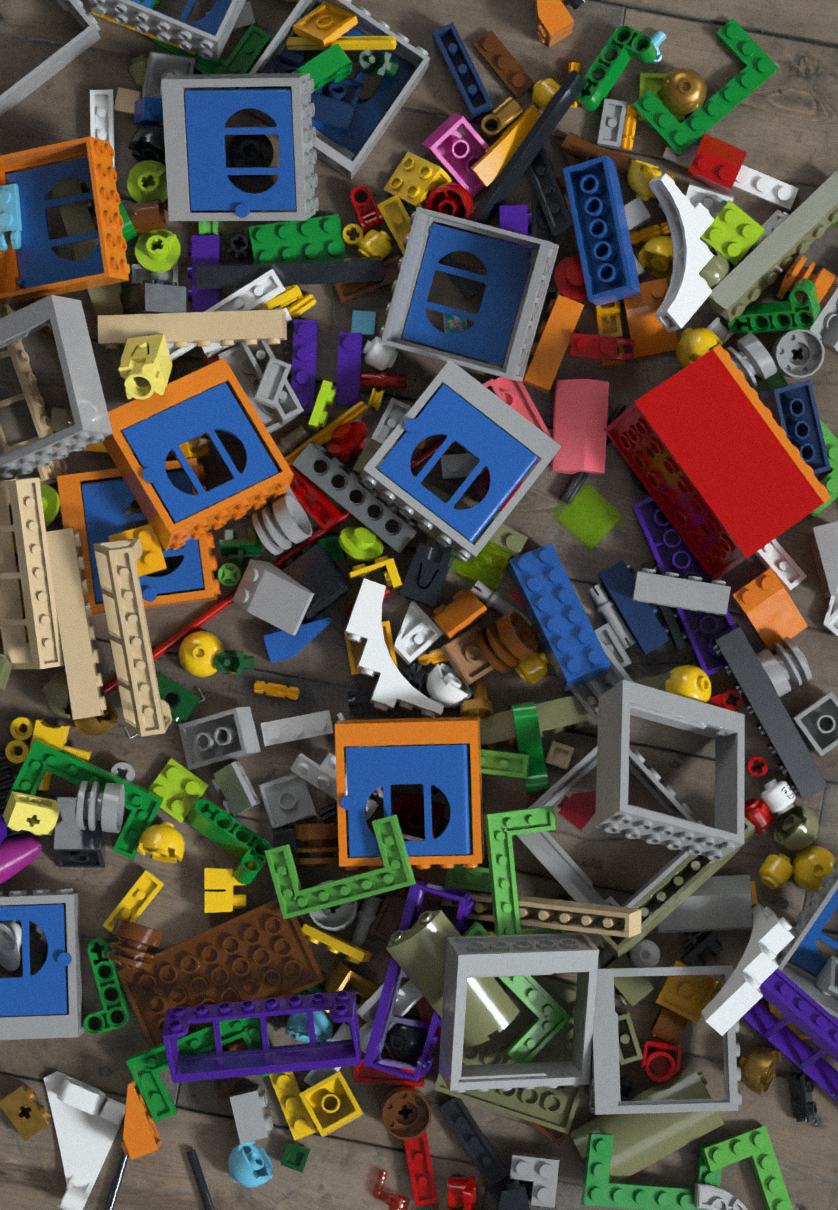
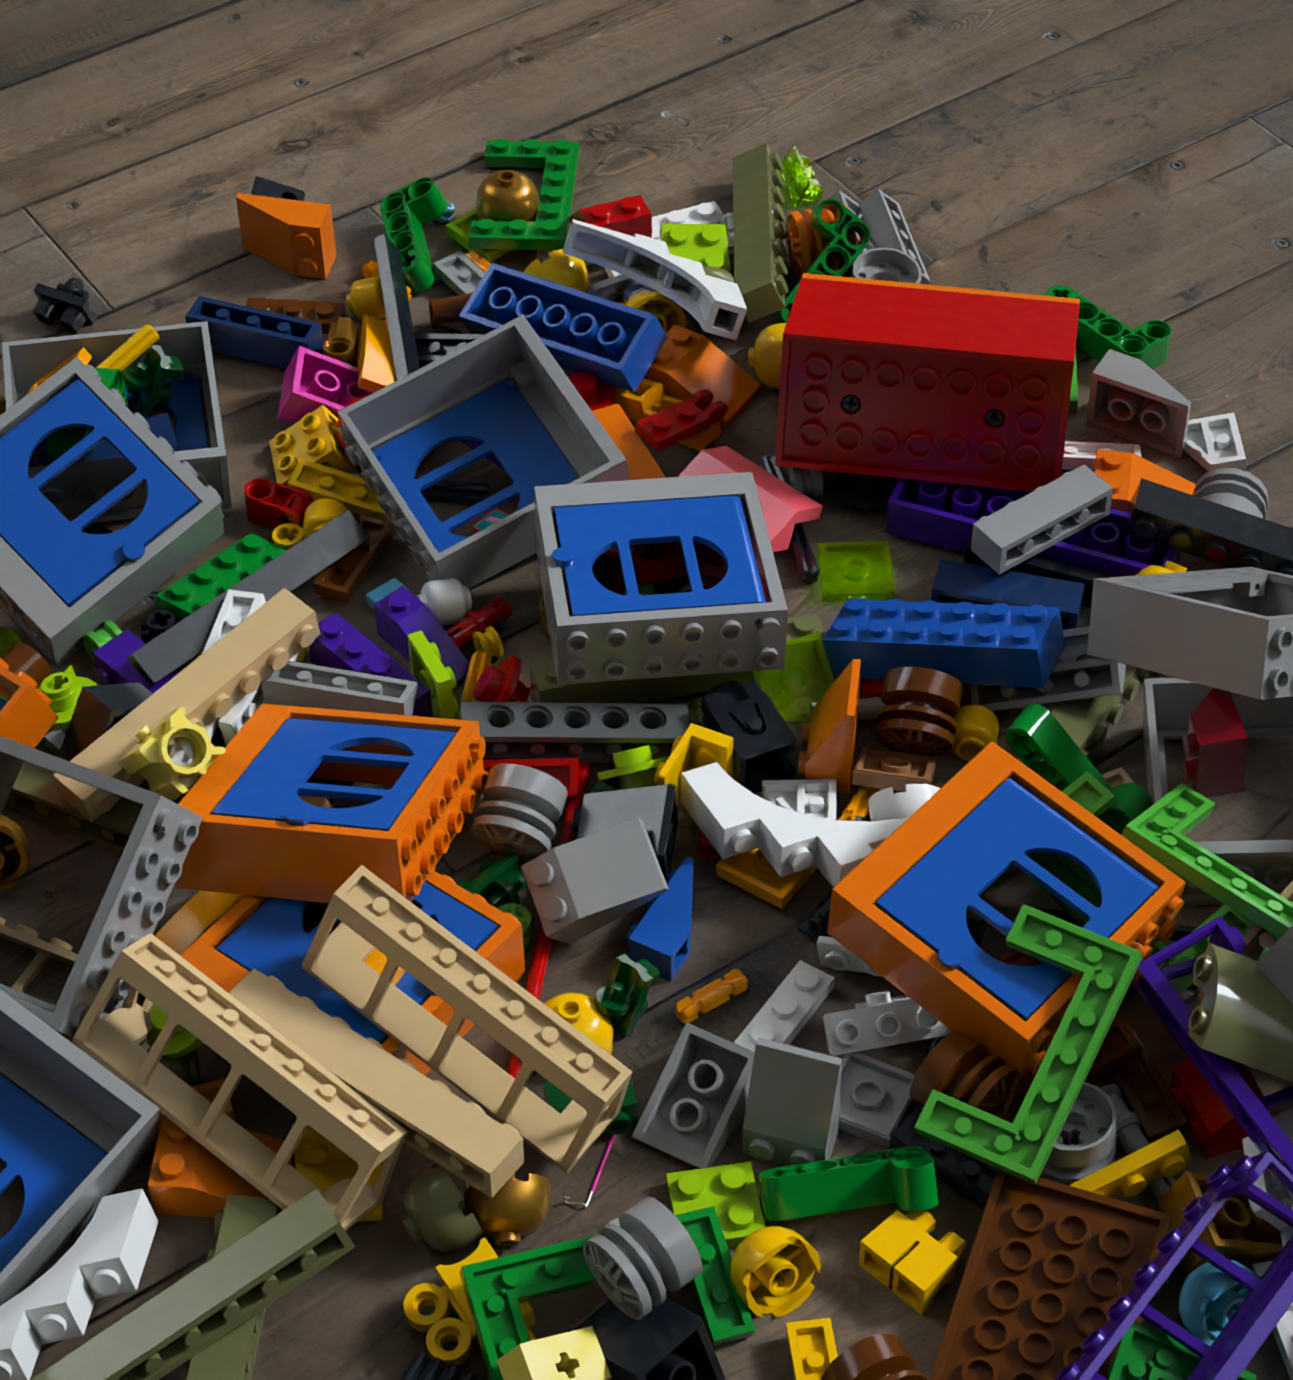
camera: 45 degrees left, 40 degrees down
light grey tile [253,357,292,409] -> none
light grey plate [371,397,412,450] -> none

